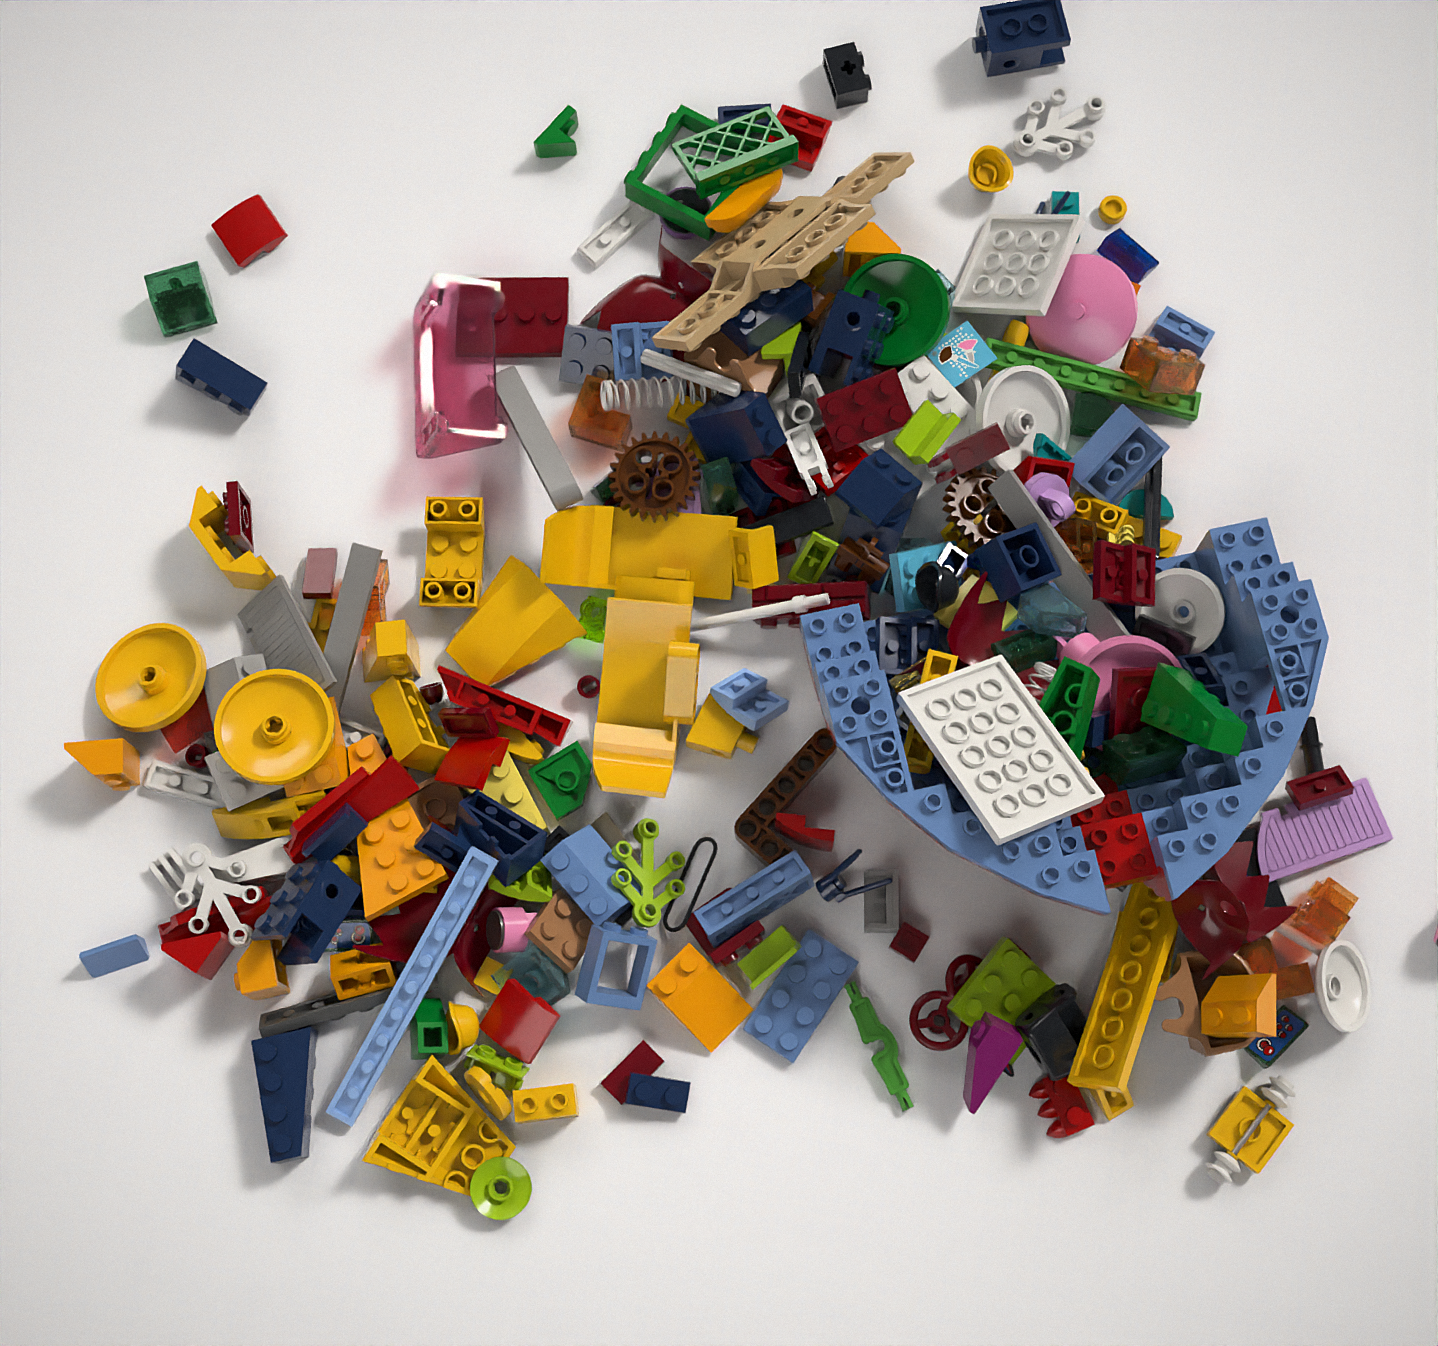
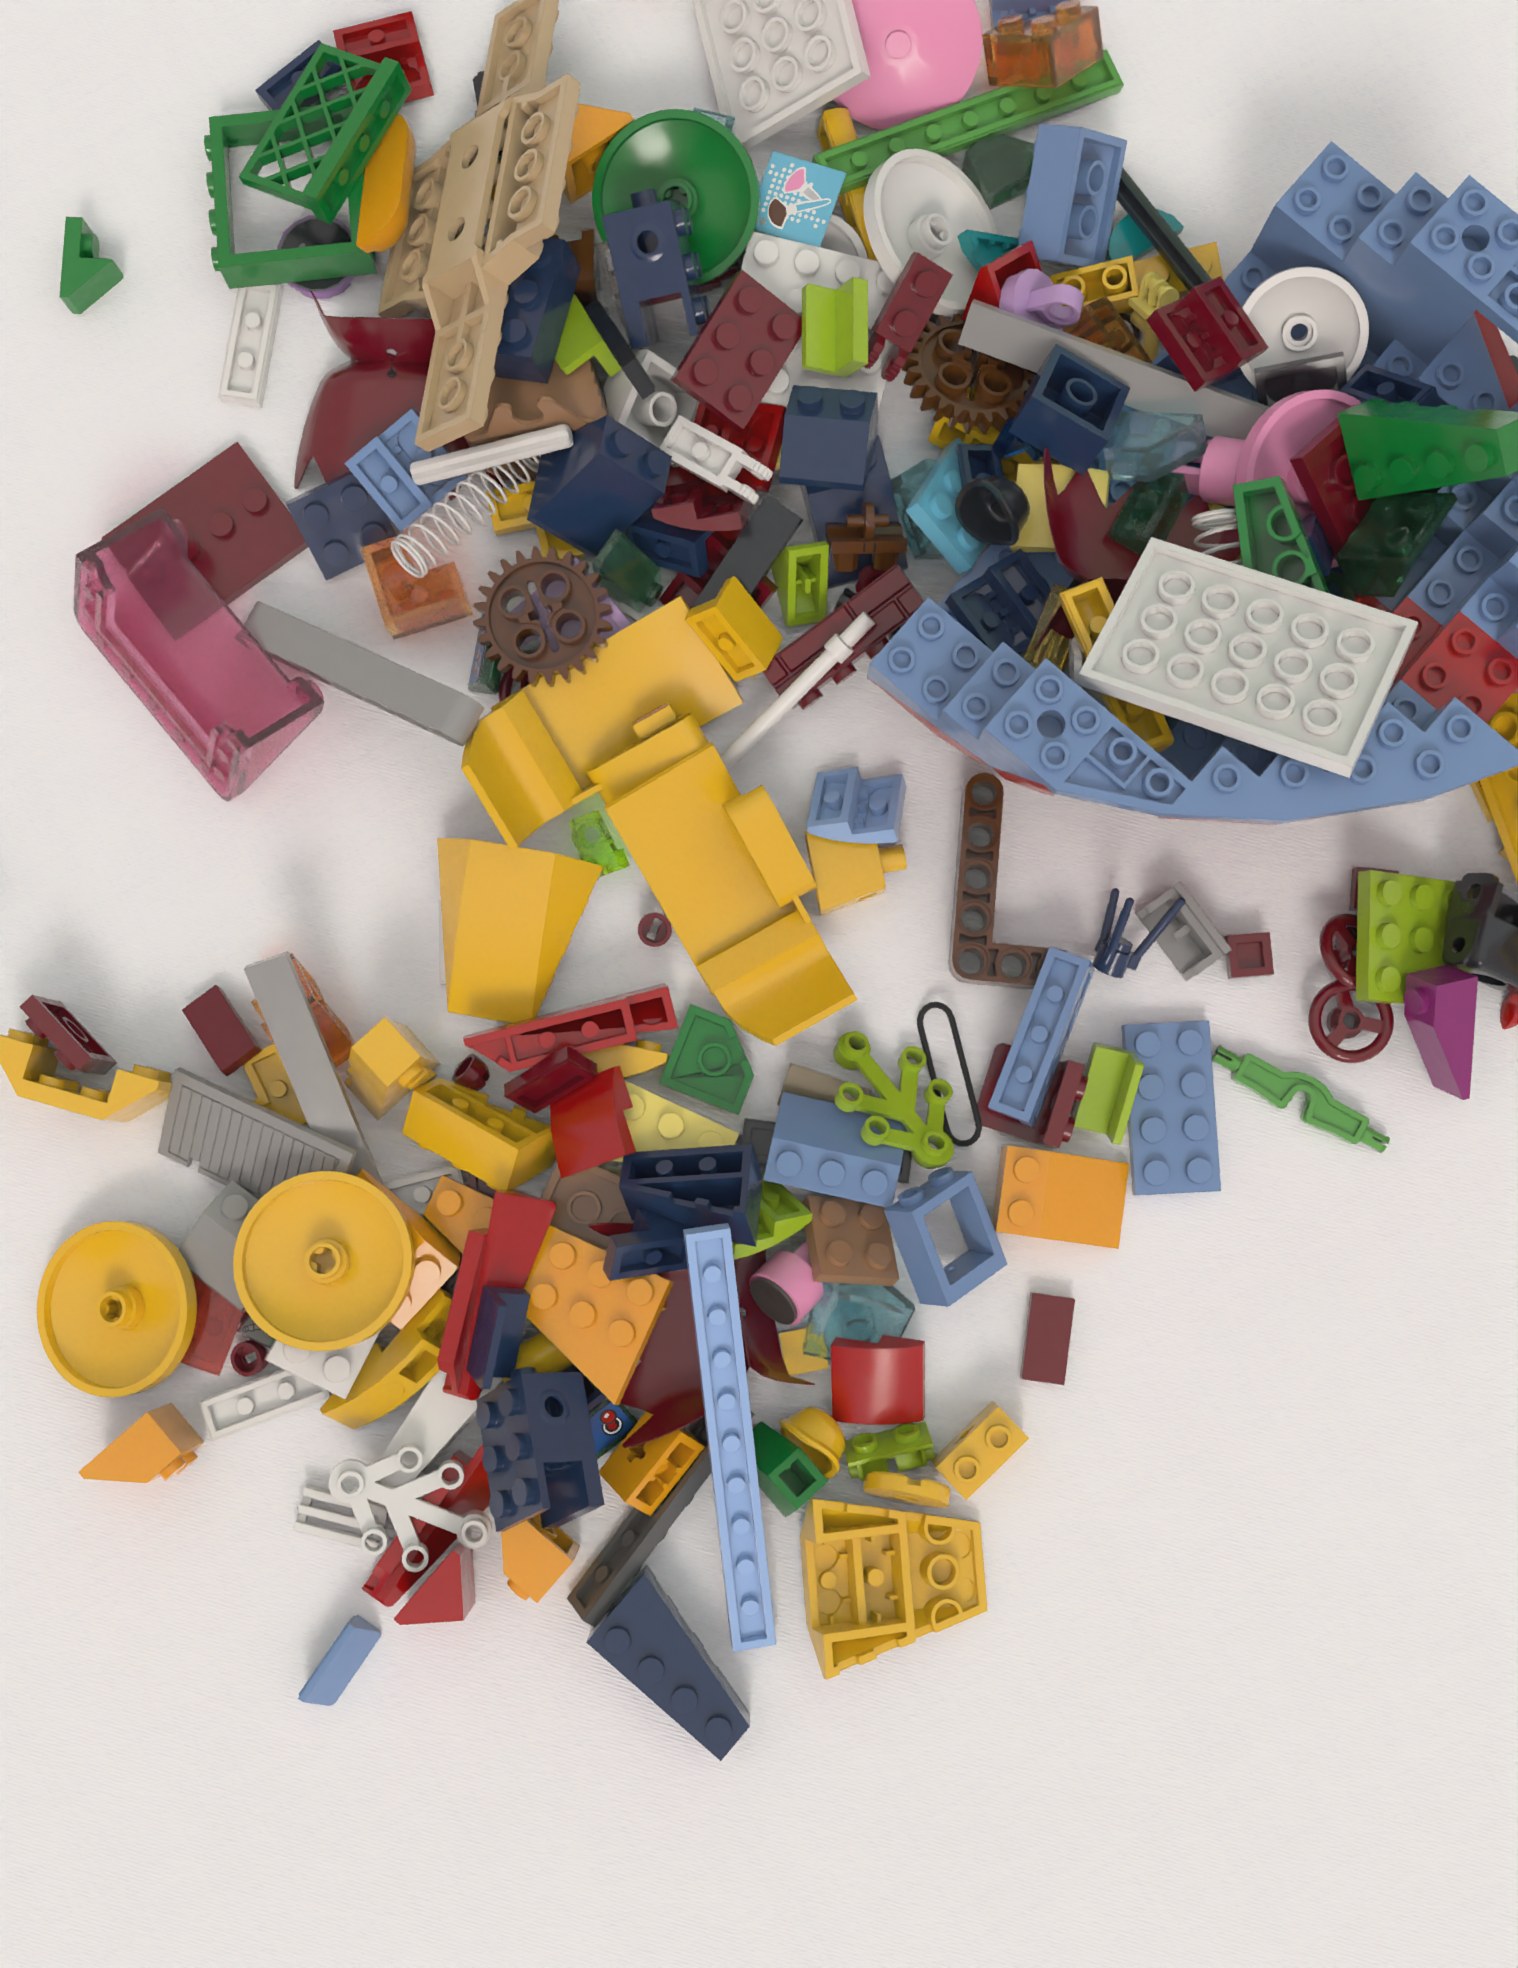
camera: 40 degrees left, 10 degrees up
yellow slope [419,496,485,608] -> none
lime dish [470,1157,532,1220] -> none
dark blue plate [625,1072,691,1113] -> none
red slope [775,812,835,852] -> none

